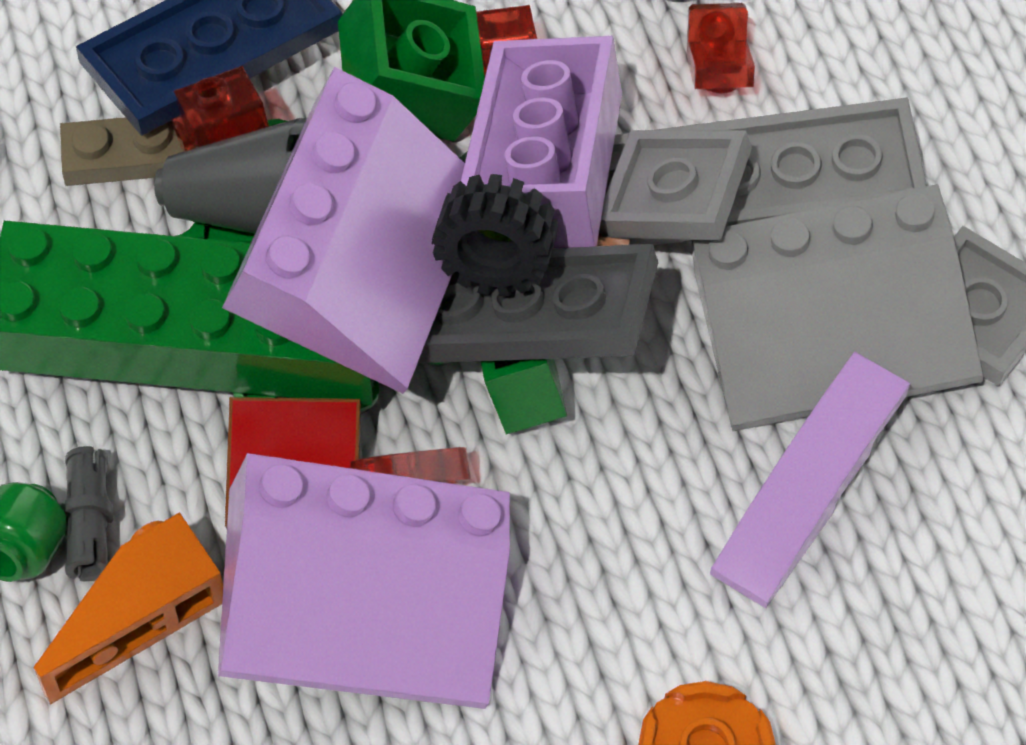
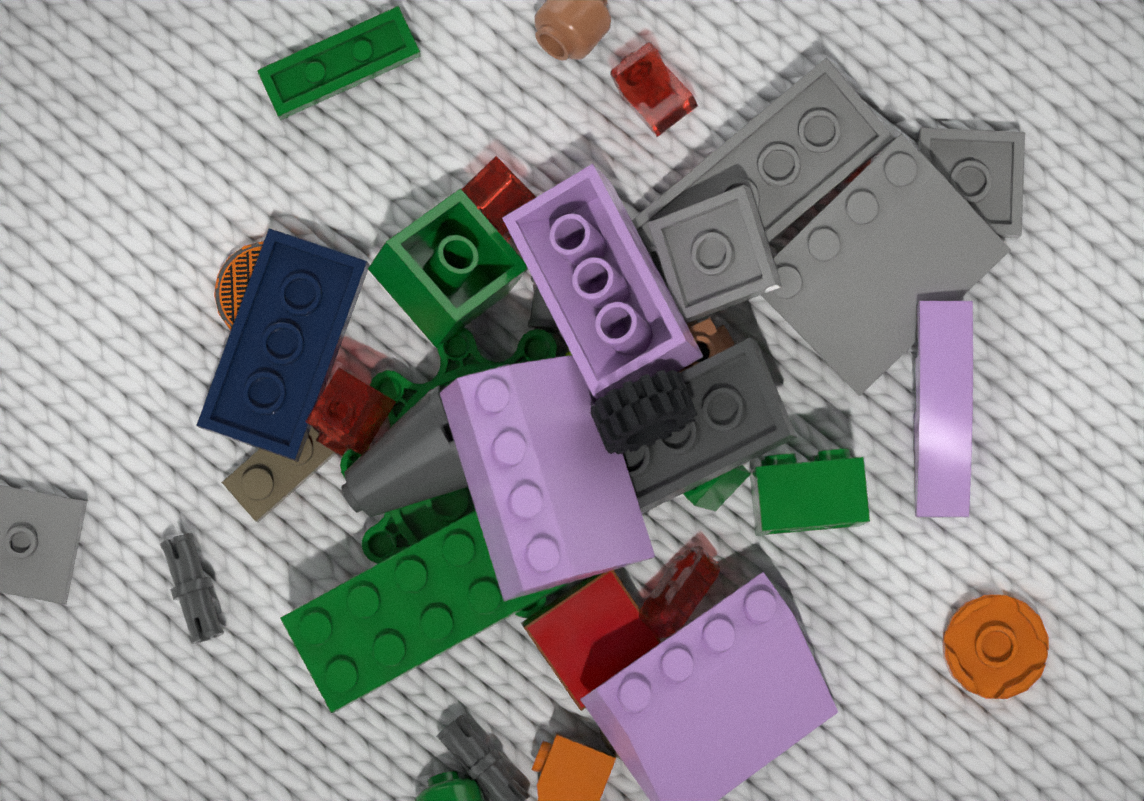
camera: 30 degrees left, 25 degrees up
none -> green brick [750,449,870,536]

